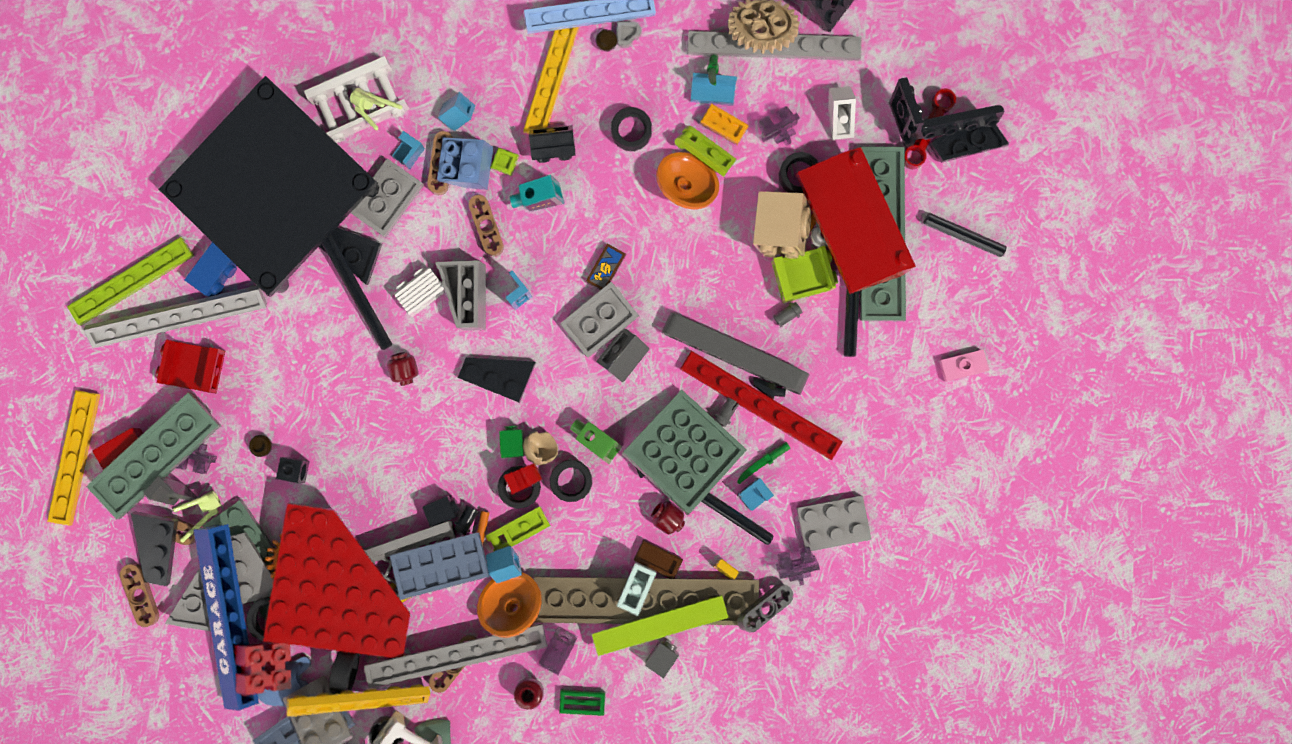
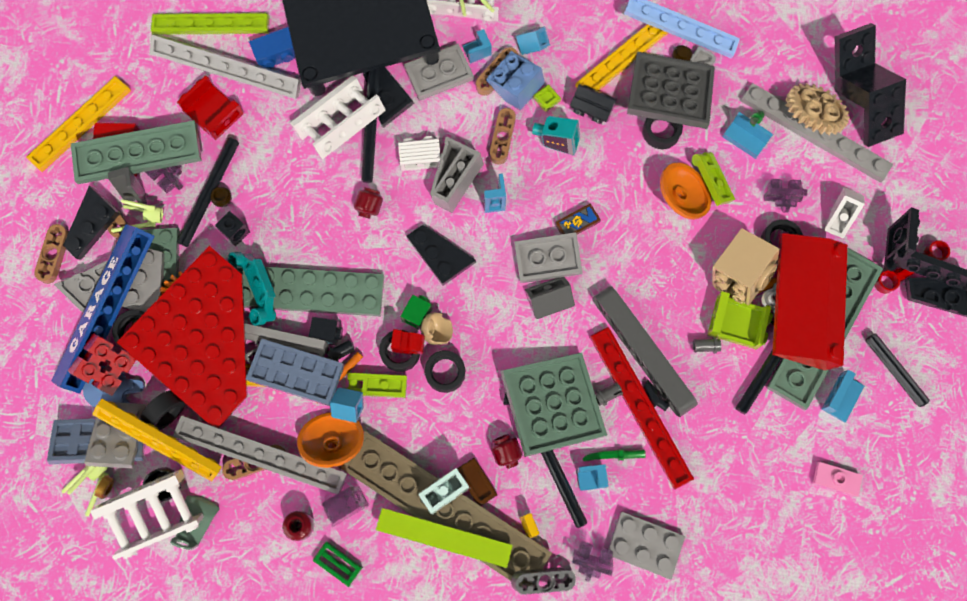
camera: 35 degrees right, 10 degrees down
bright green torso [570,419,622,464] -> none
dark grey brick [645,640,679,679] -> none
light orange plate [700,103,749,145] -> none
none -> black axle [177,137,239,247]
none -> teal plate [227,252,276,326]
none -> sand green plate [237,267,385,317]
none -> white fence [290,76,386,160]
none -> dark grey plate [627,52,715,129]
none -> dark azure panel [821,370,864,423]

